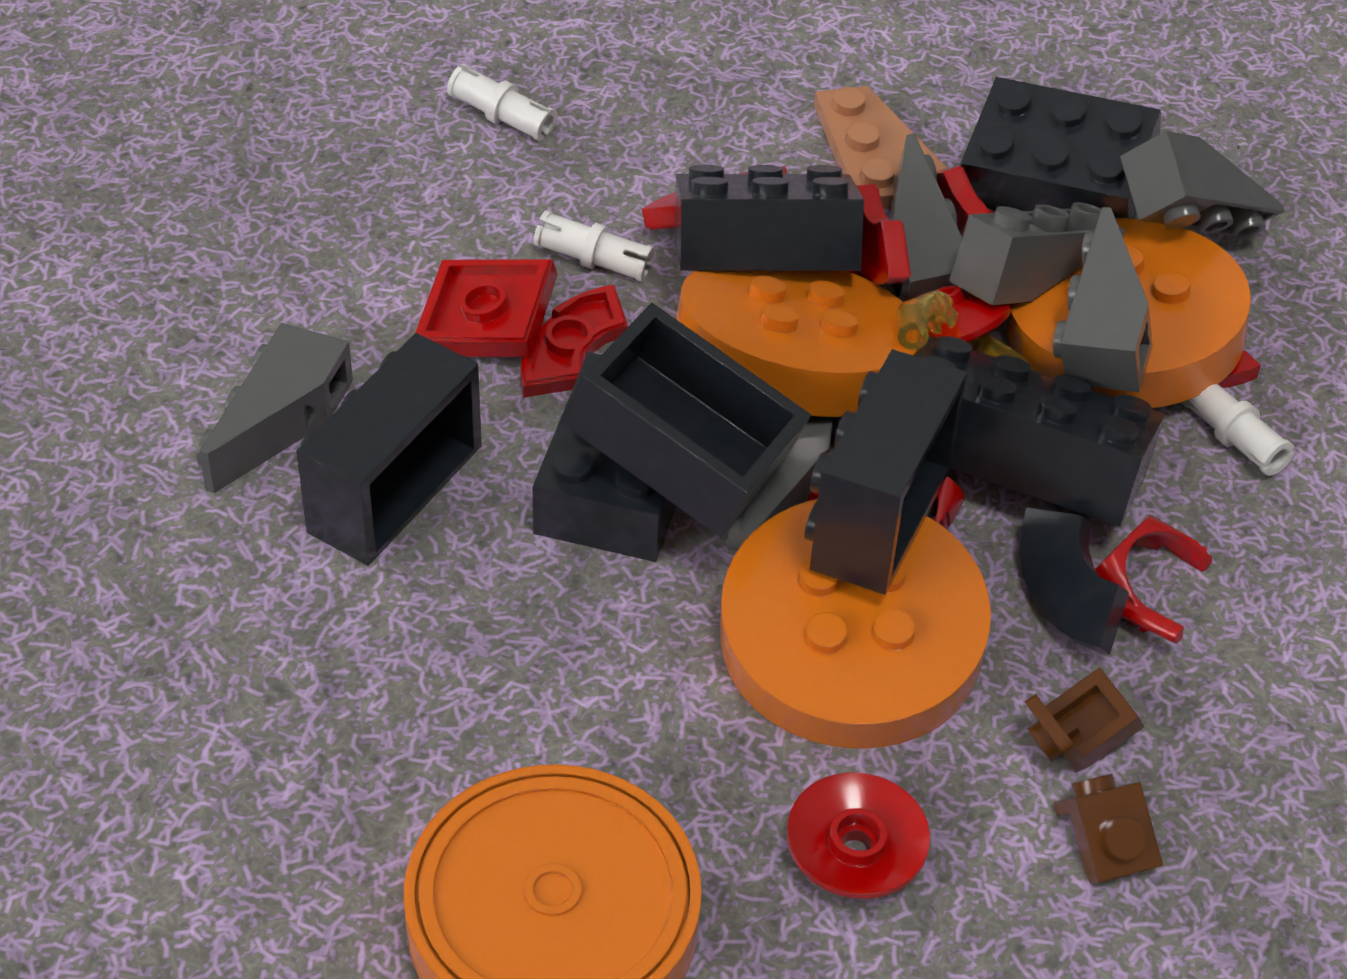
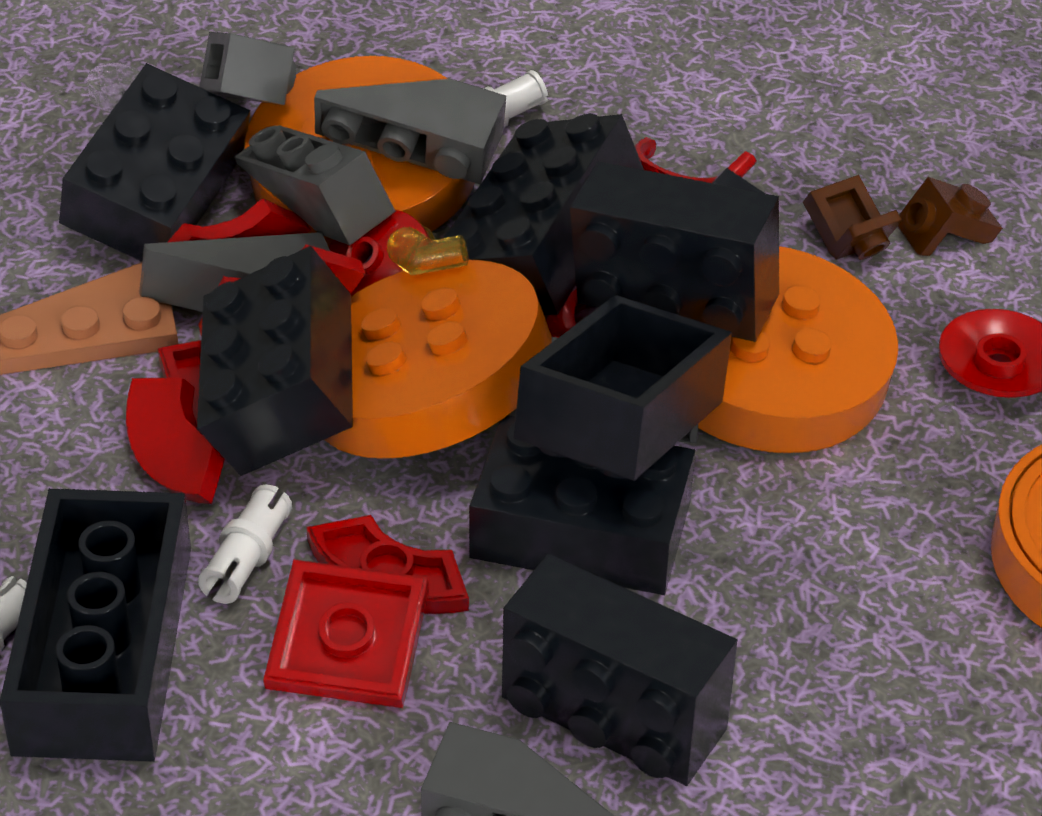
camera: 90 degrees left, 5 degrees down
none -> black brick [0,488,191,762]

